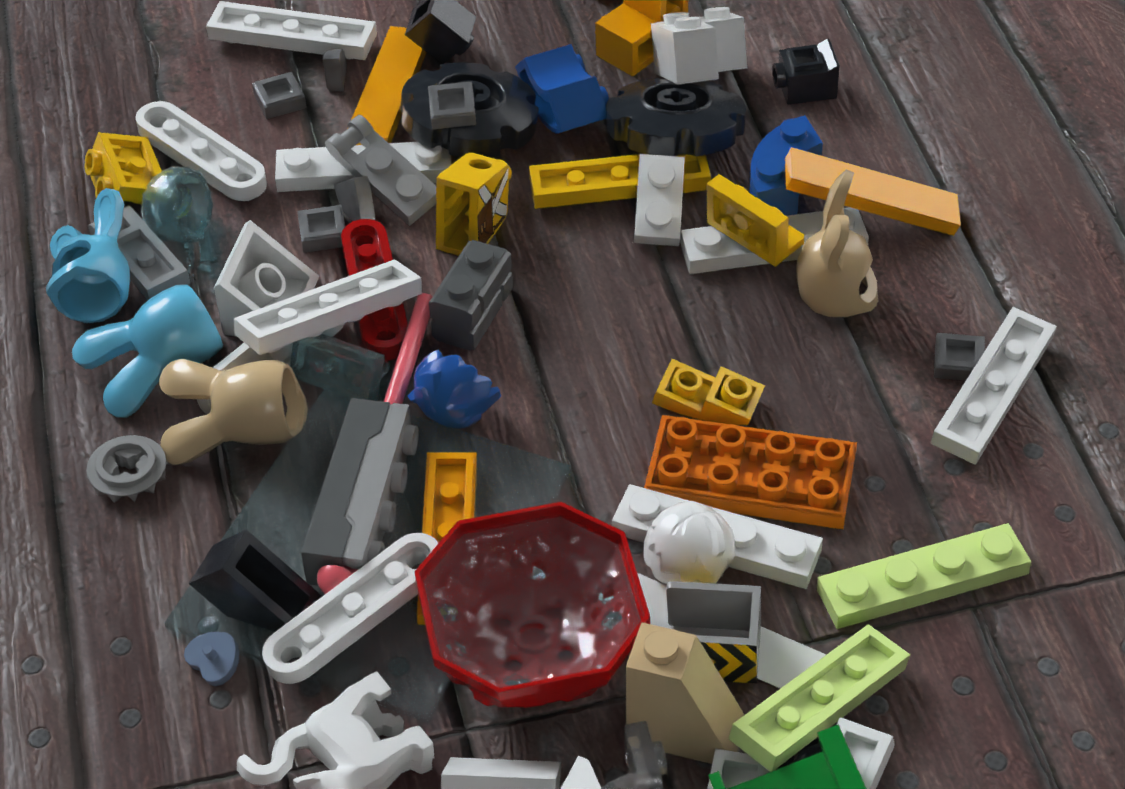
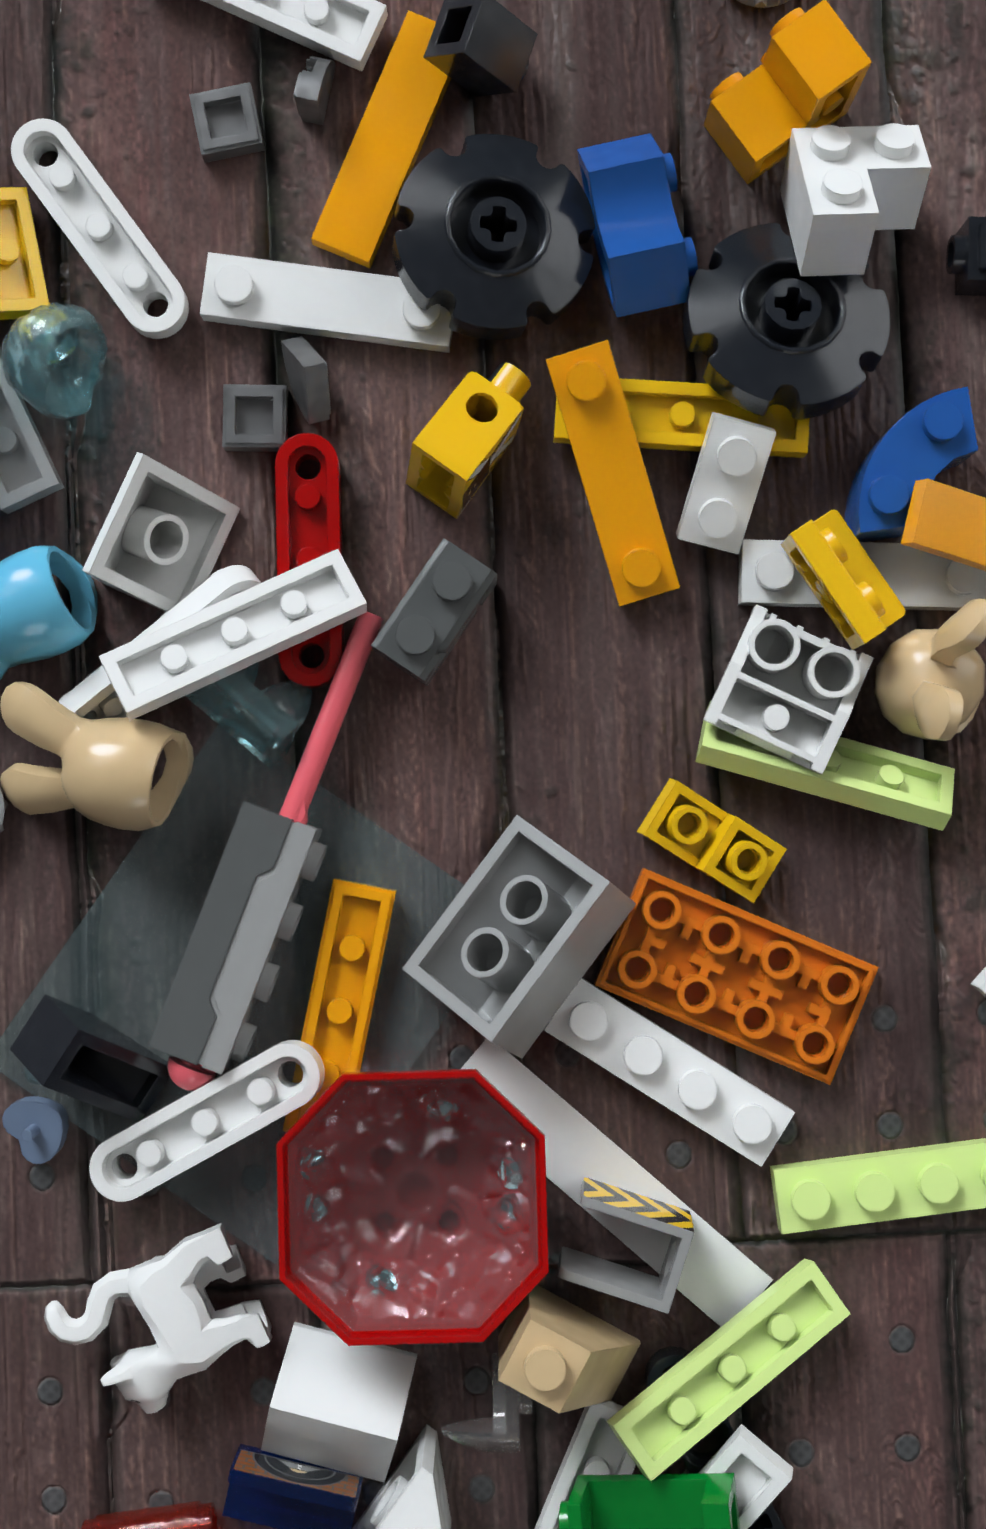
camera: 10 degrees right, 40 degrees up
light grey plate [325,115,436,226] -> none
blue hair [407,350,501,429] -> none
flat silver tile [428,81,476,129] -> none
white hair [644,501,735,584] -> none
none -> light grey slope [402,815,636,1059]
none -> light orange plate [545,340,680,607]
none -> yellowish green plate [695,701,955,831]
none -> white slope [703,604,874,774]

